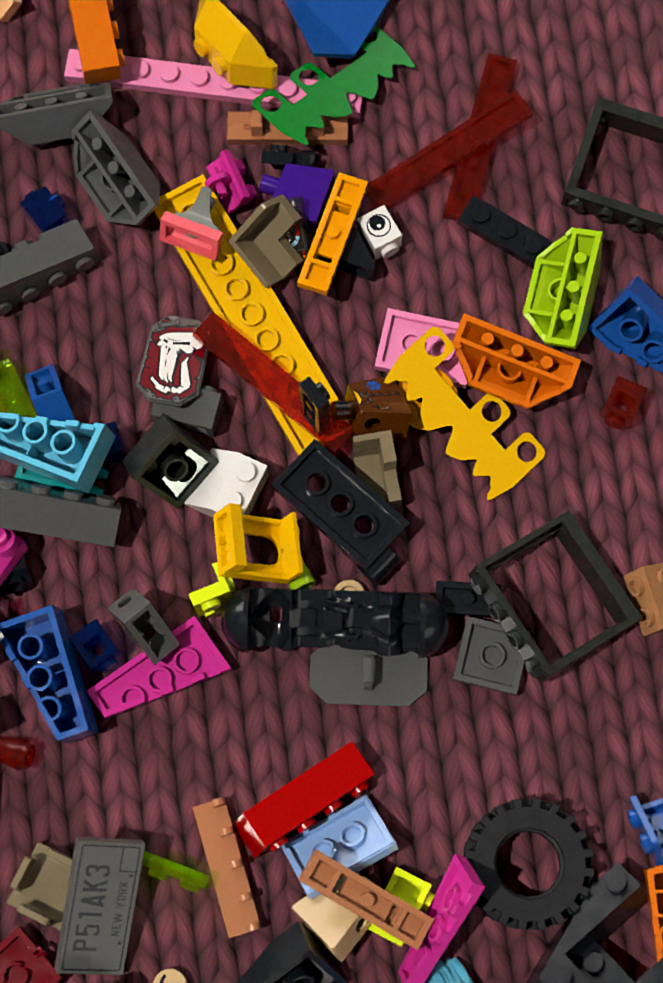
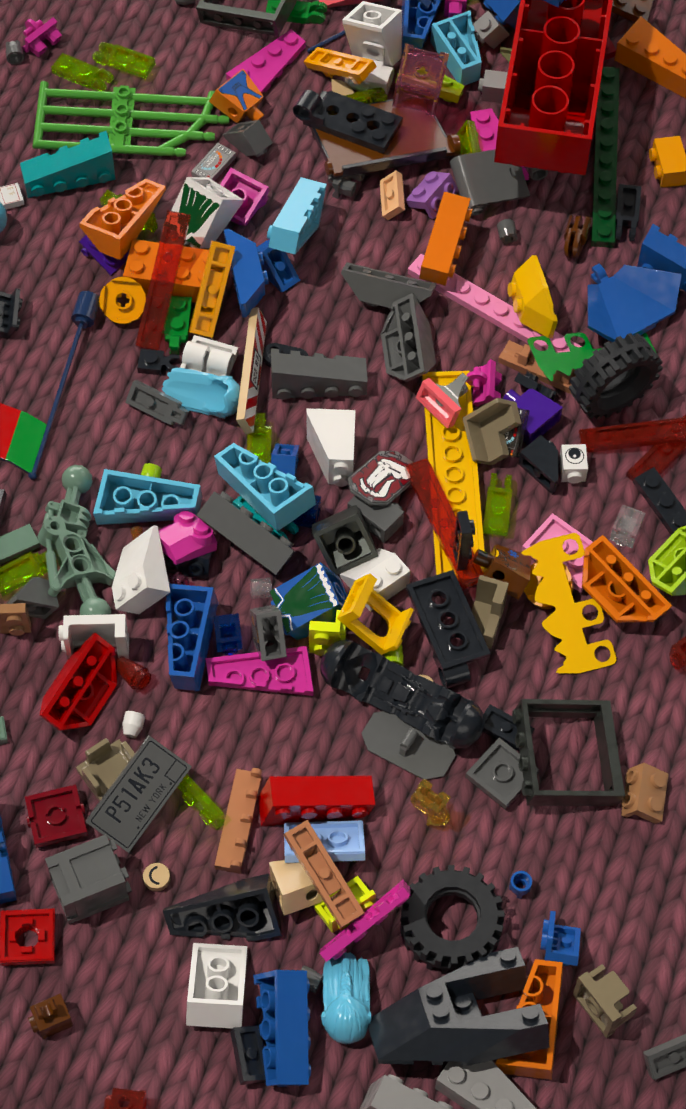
camera: 25 degrees right, 15 degrees down
clear blue brick [20,186,69,233] -> none
light orange hinge [297,172,368,296] -> none
none -> white hose [122,711,145,738]
none -> clear hose [250,578,272,599]
none -> slope [270,562,348,640]
none -> white slope [307,408,355,487]
none -> clear yellow animal [410,779,451,826]
none -> clear neon green hinge [483,473,512,536]
none -> blue hose [509,871,532,899]
none -> black tyre [569,333,663,419]
none -> clear brick [609,505,646,548]

